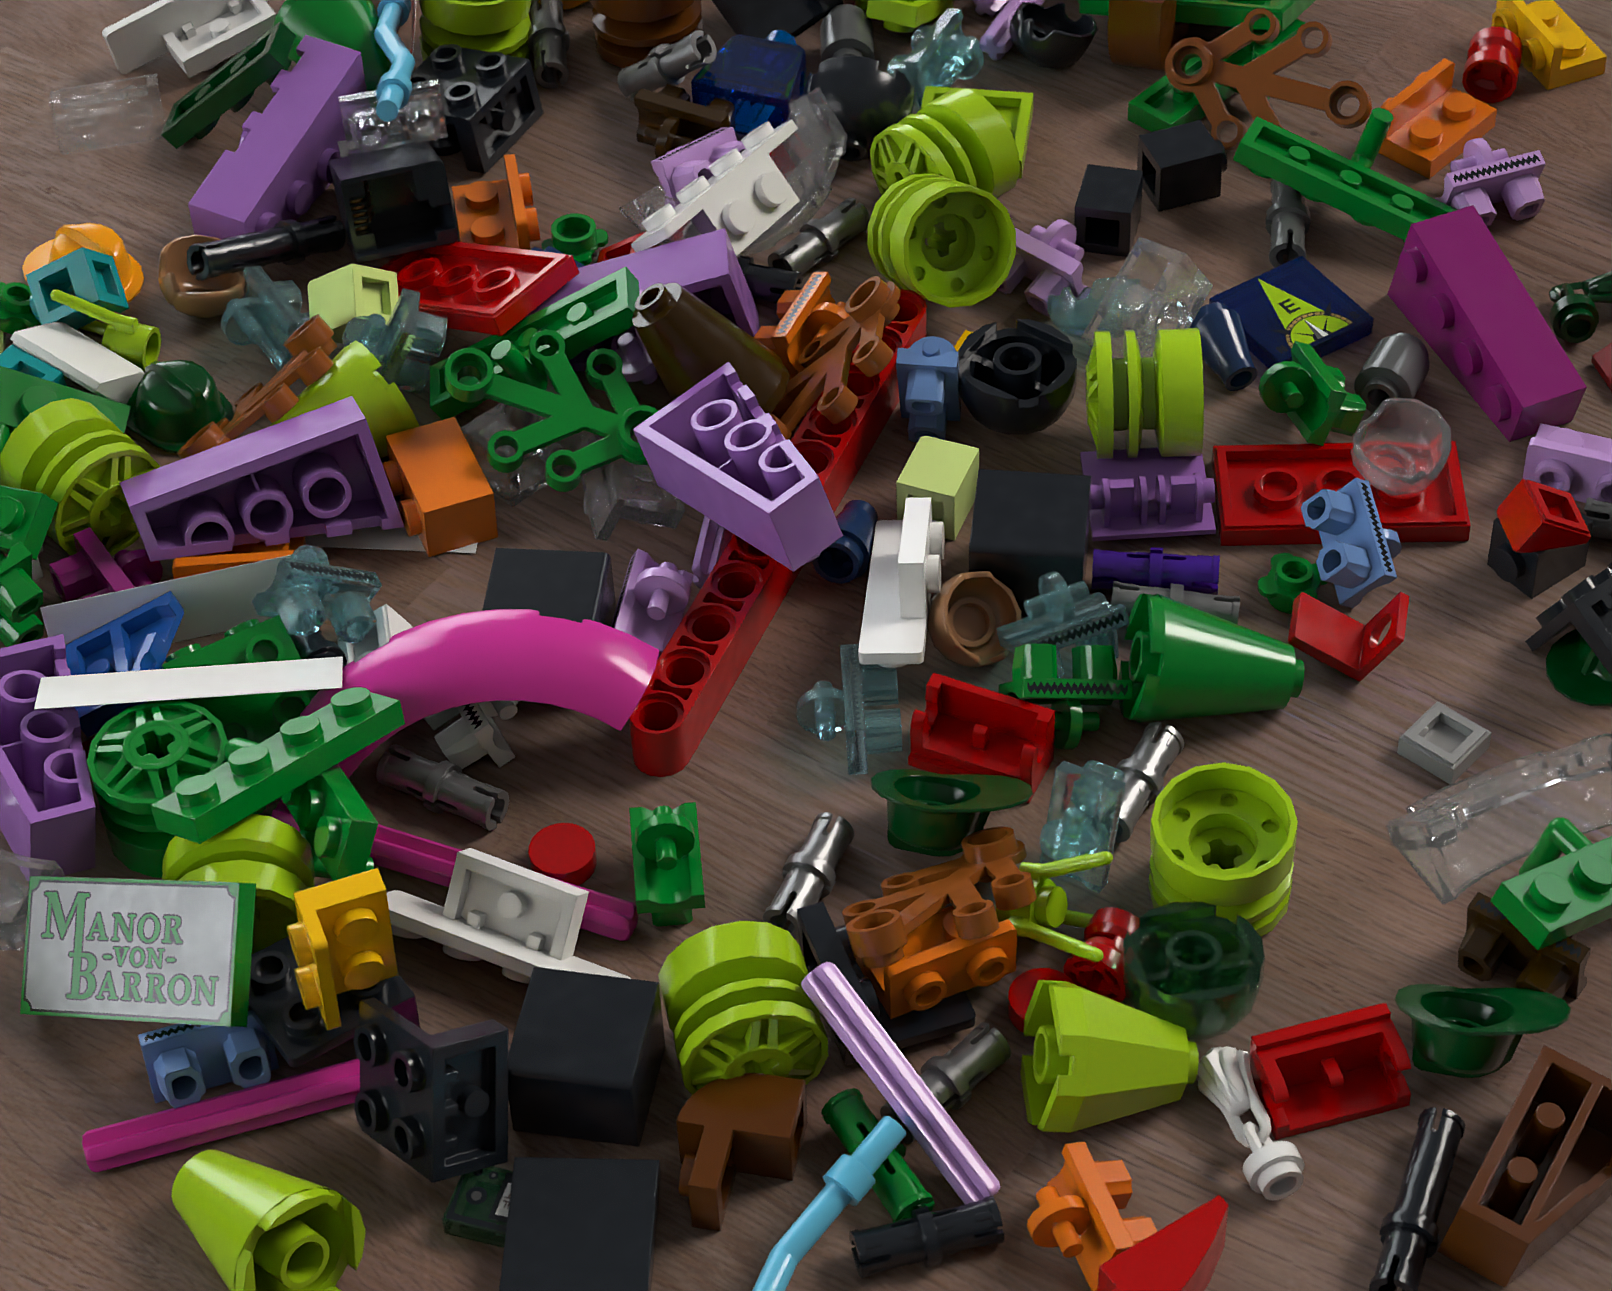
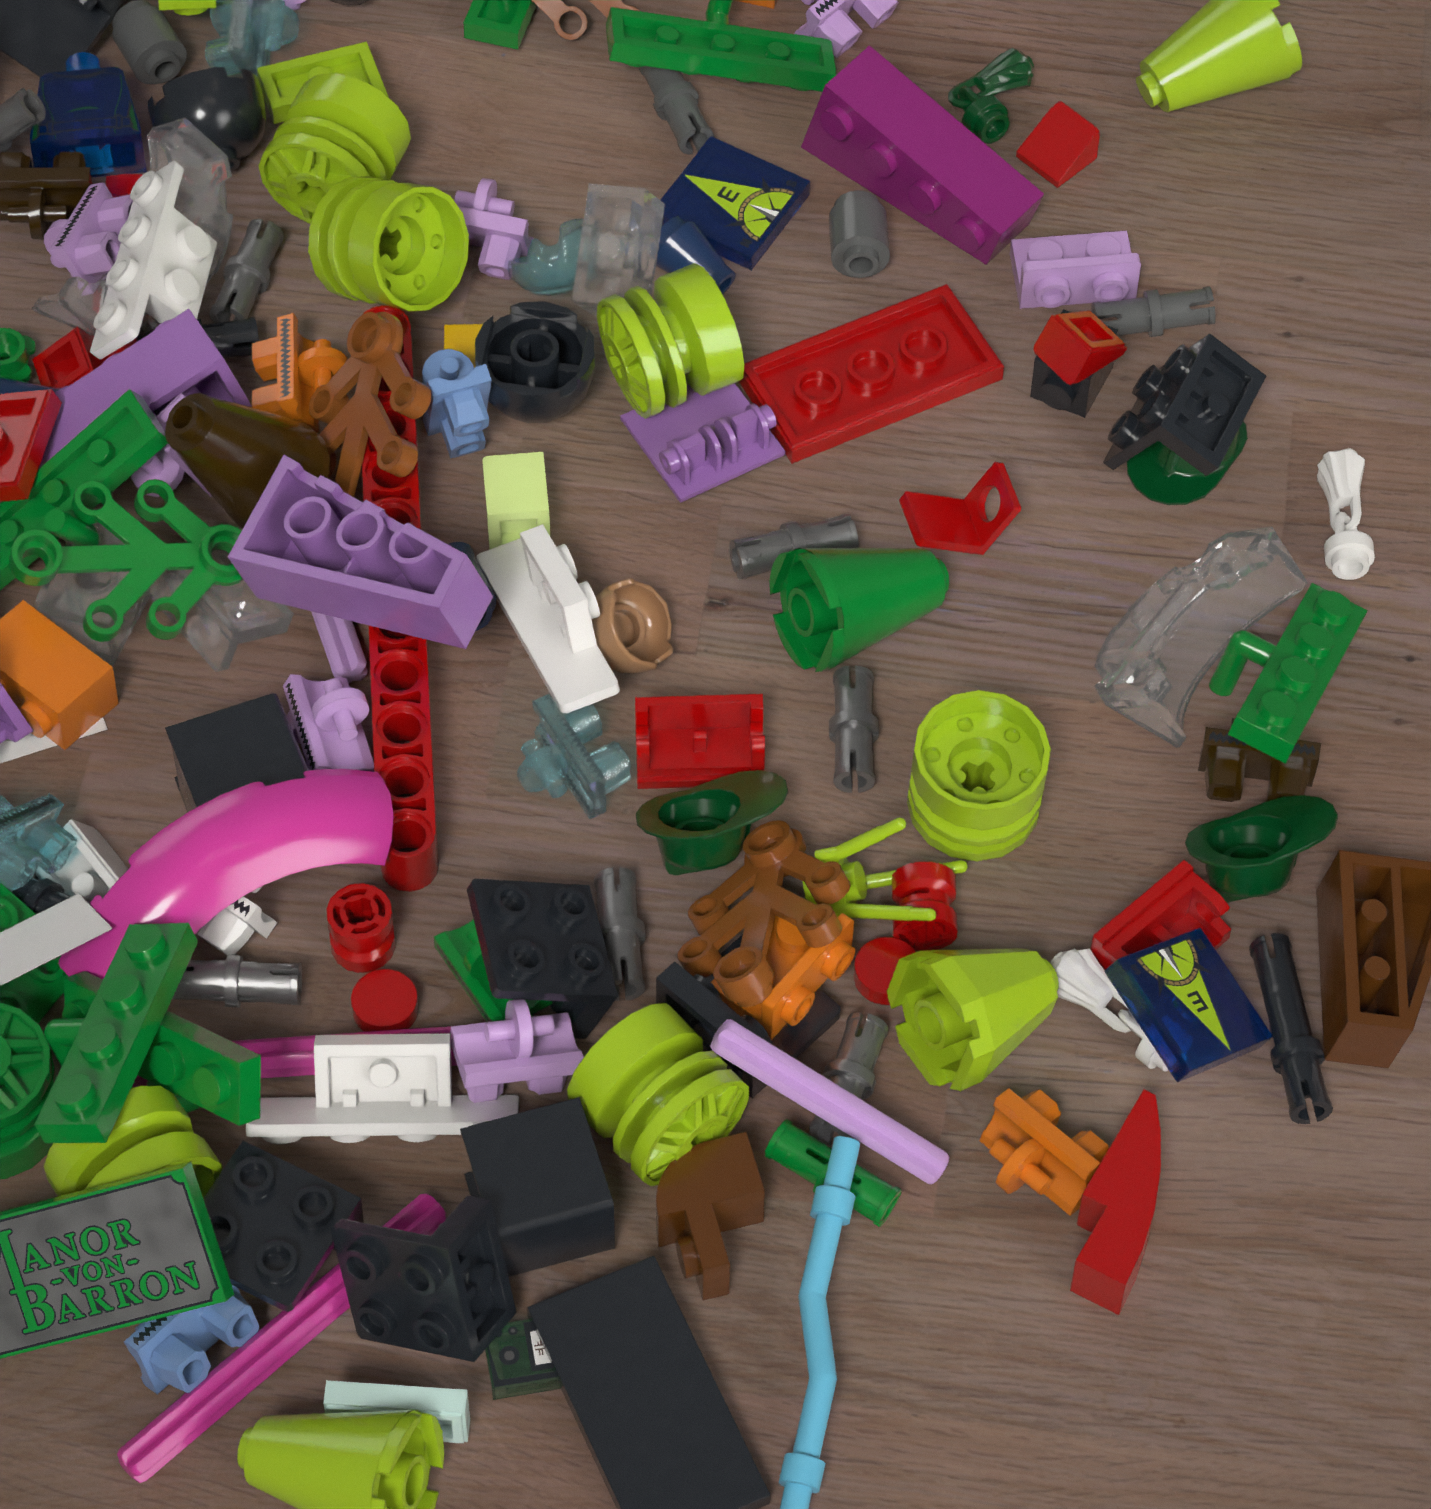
camera: 30 degrees left, 10 degrees up
yellow bracket [287,868,398,1031] -> none
black pin [849,1196,1005,1278] -> none
black piece [969,469,1091,620] -> none
clear light blue hips [996,571,1129,678] -> none
green hips [998,643,1133,750] -> none
clear light blue hips [1039,760,1126,893] -> none
black brick [1074,164,1143,257] -> none
dark purple pin [1091,547,1220,595] -> none
clear green cylinder [1122,902,1265,1040] -> none
black brick [1137,120,1227,212] -> none
green plate [1257,553,1328,614] -> none
green hips [1258,341,1366,446] -> none
medium blue hips [1301,478,1402,608] -> none
clear hair [1351,397,1452,496] -> none
light grey tile [1397,701,1492,785] -> none
none -> light aqua tile [323,1380,470,1444]
none -> red wheel [326,883,396,973]
none -> lavender hips [450,999,584,1103]
none -> black bracket [467,879,618,1039]
none -> clear blue tile [1104,927,1273,1083]

